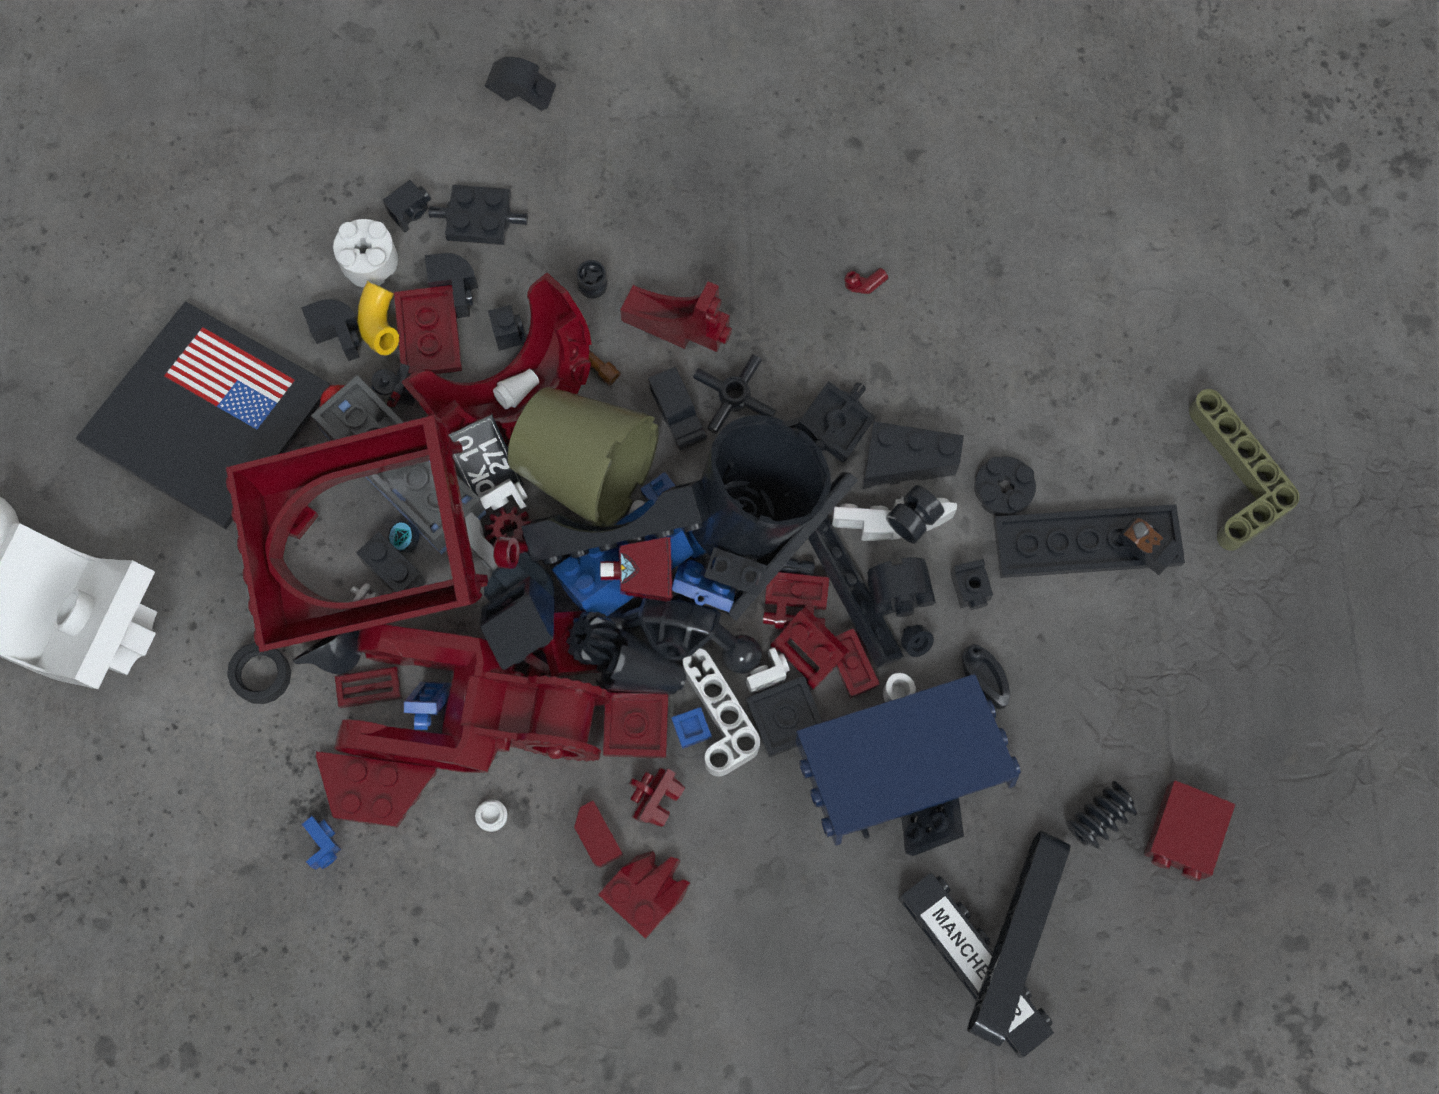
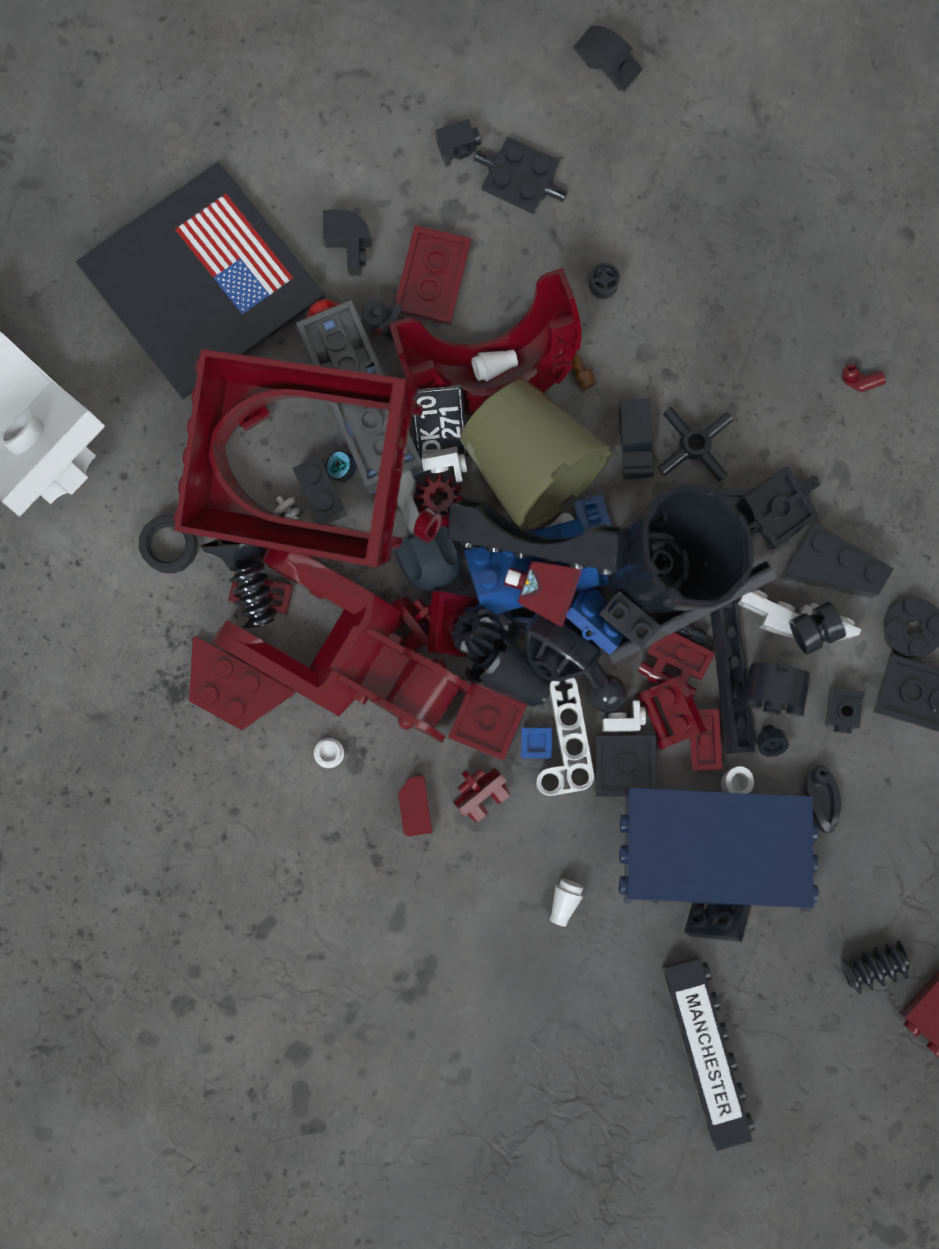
camera: 25 degrees right, 10 degrees up
blue bracket [302,816,341,870] -> none
white brick [333,219,398,287] -> none
yellow cylinder [357,281,399,355] -> none
blue plate [404,682,451,730] -> none
black brick [425,253,478,318] -> none
black slope [480,576,554,670] -> none
black brick [488,305,526,351] -> none
dark red plate [598,851,691,939] -> none
dark red arch [620,281,733,352] -> none
black beam [967,830,1071,1046] -> none
none -> black piece [229,561,277,628]
none -> white cone [549,878,584,927]

